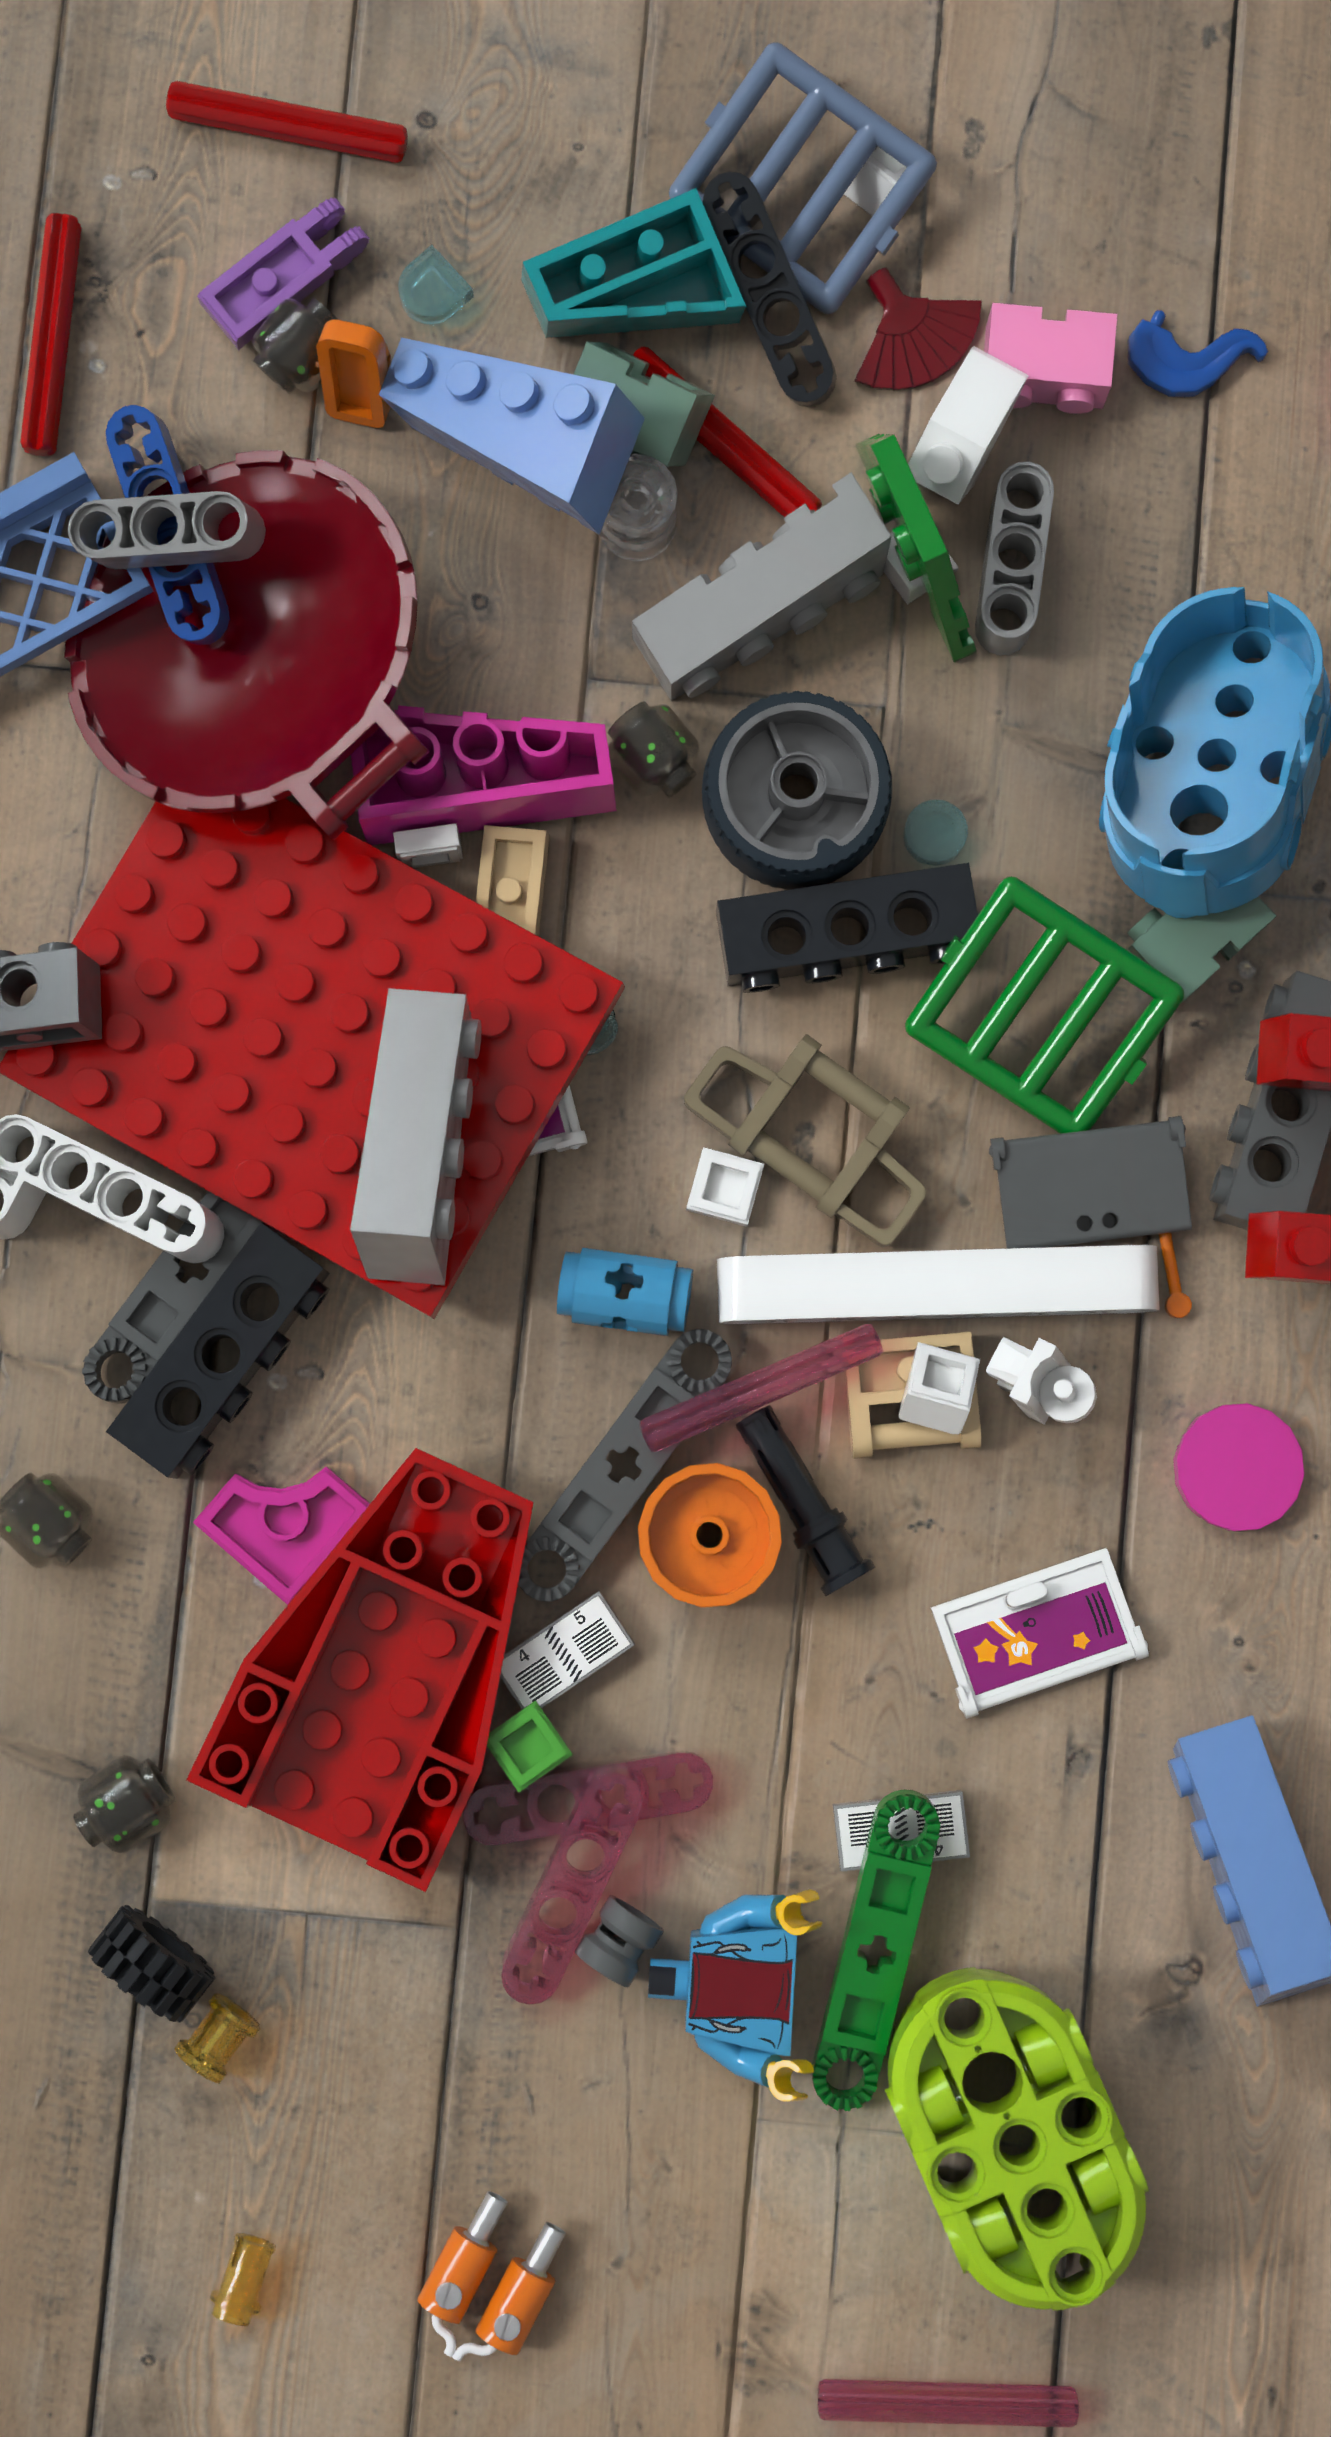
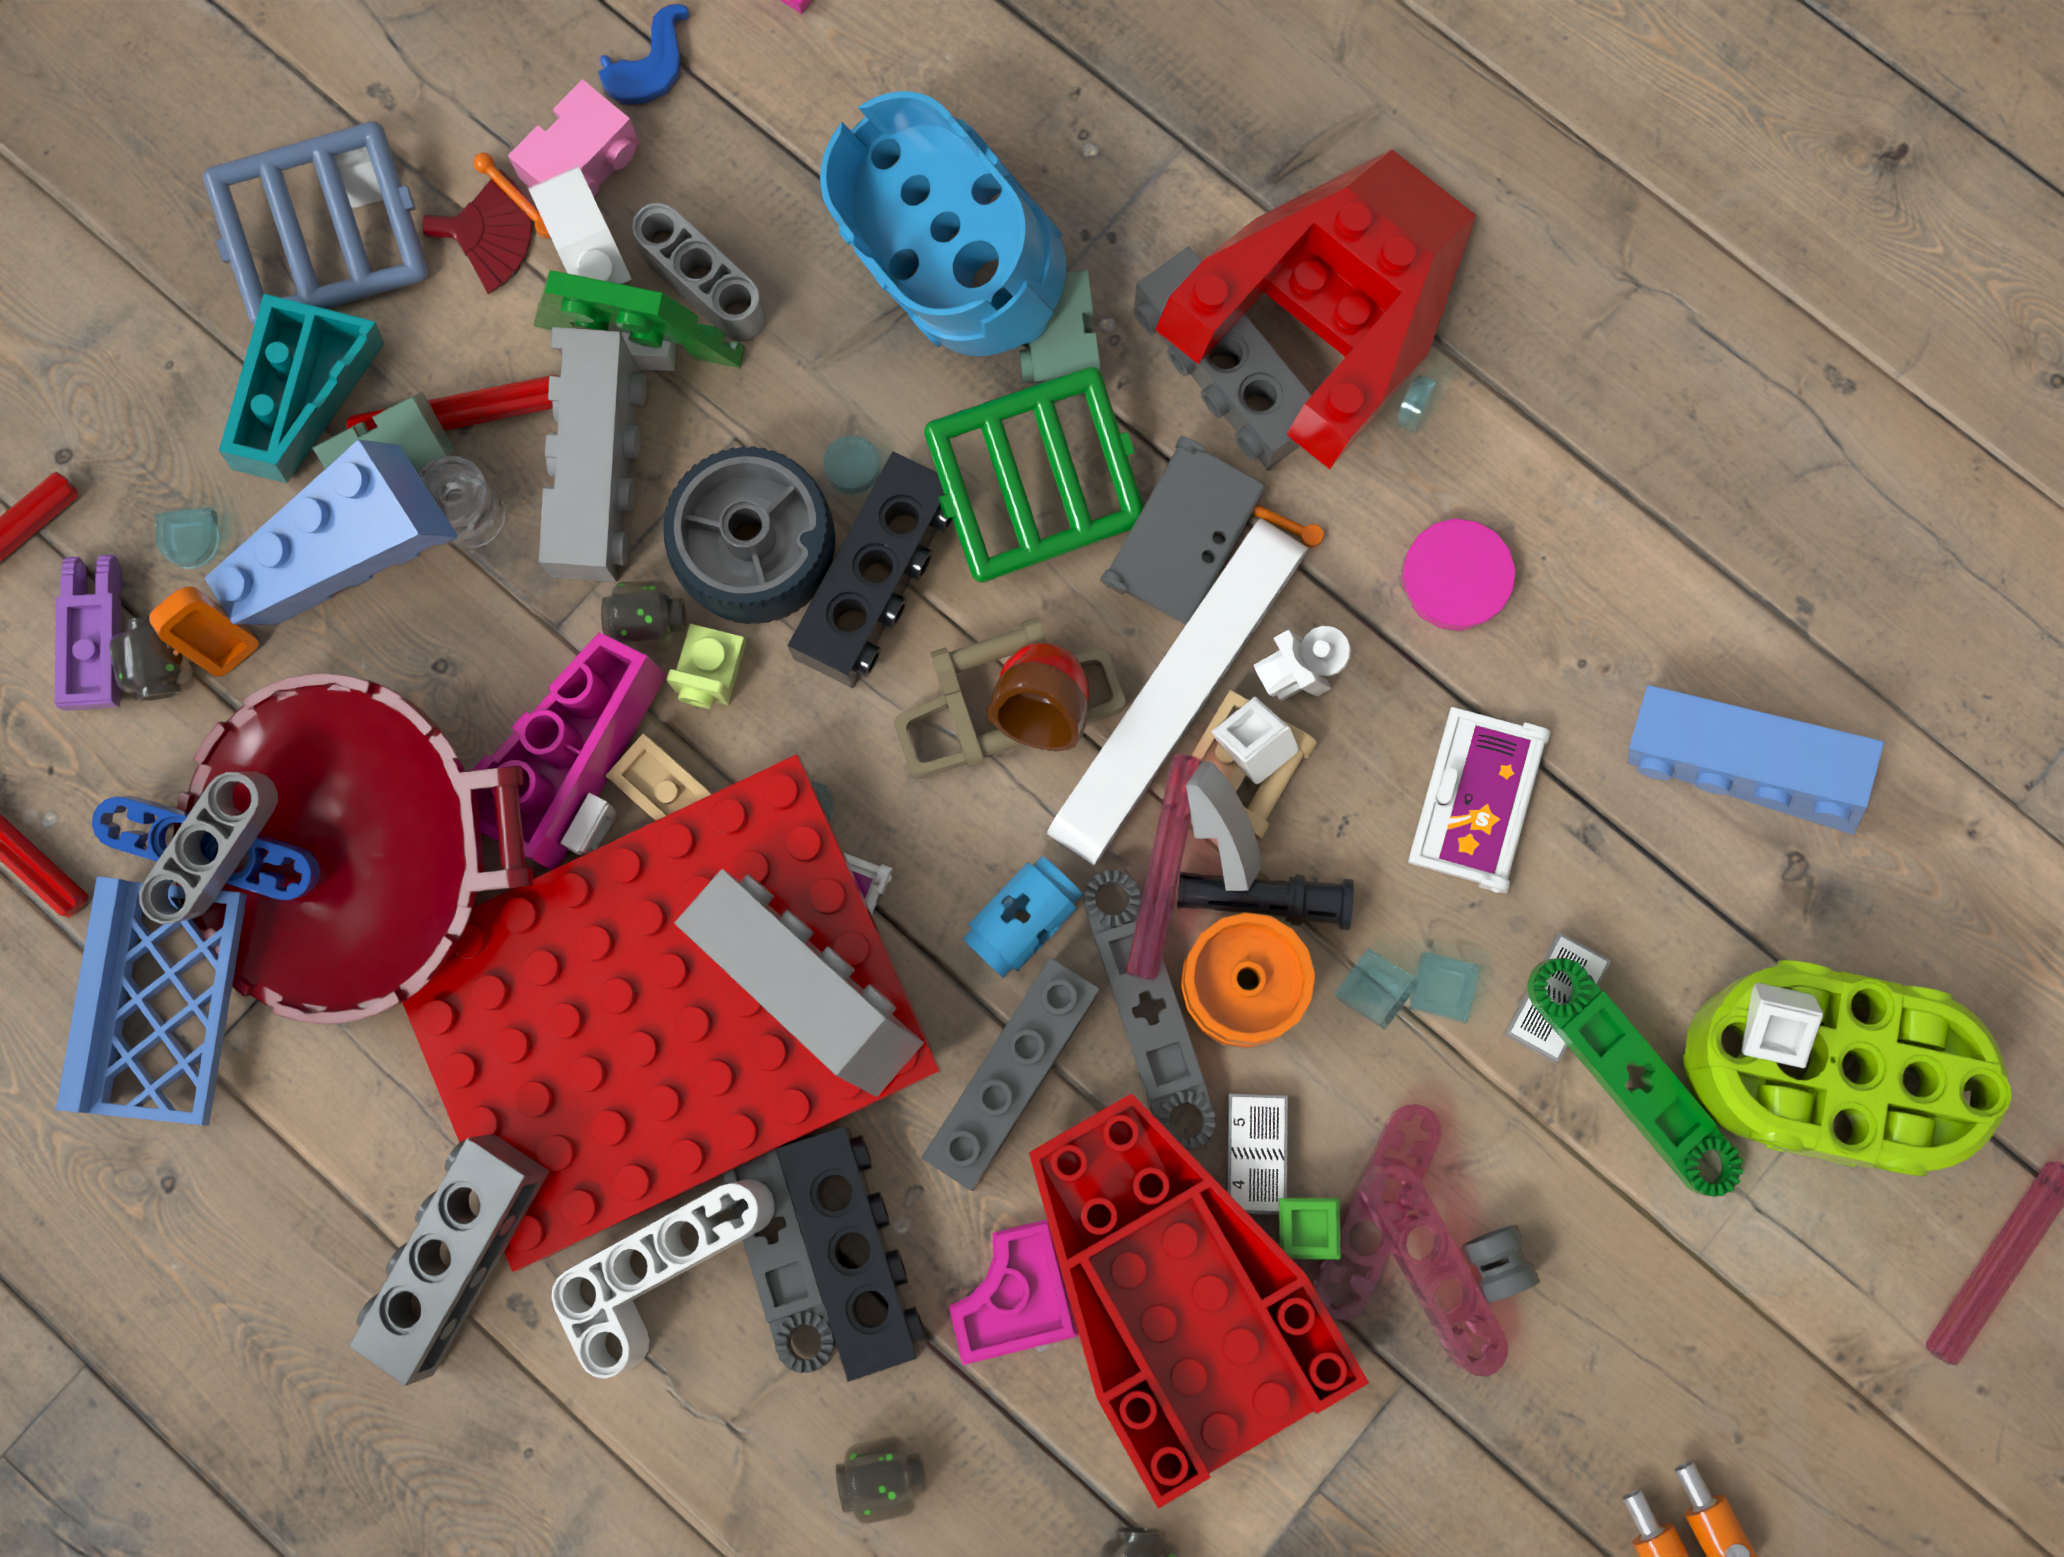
camera: 50 degrees left, 5 degrees down
torso [648,1889,822,2101] -> none
white tile [686,1147,764,1227] -> none
black beam [703,172,837,407] -> none
none -> orange hinge [473,152,551,239]
none -> yellowish green bracket [667,624,747,709]
none -> dark grey brick [921,957,1100,1191]
none -> reddish brown piece [986,643,1089,752]
none -> light grey slope [1186,762,1262,891]
none -> clear light blue tile [1334,948,1418,1030]
none -> clear light blue tile [1408,951,1480,1023]
none -> white slope [1742,983,1823,1068]

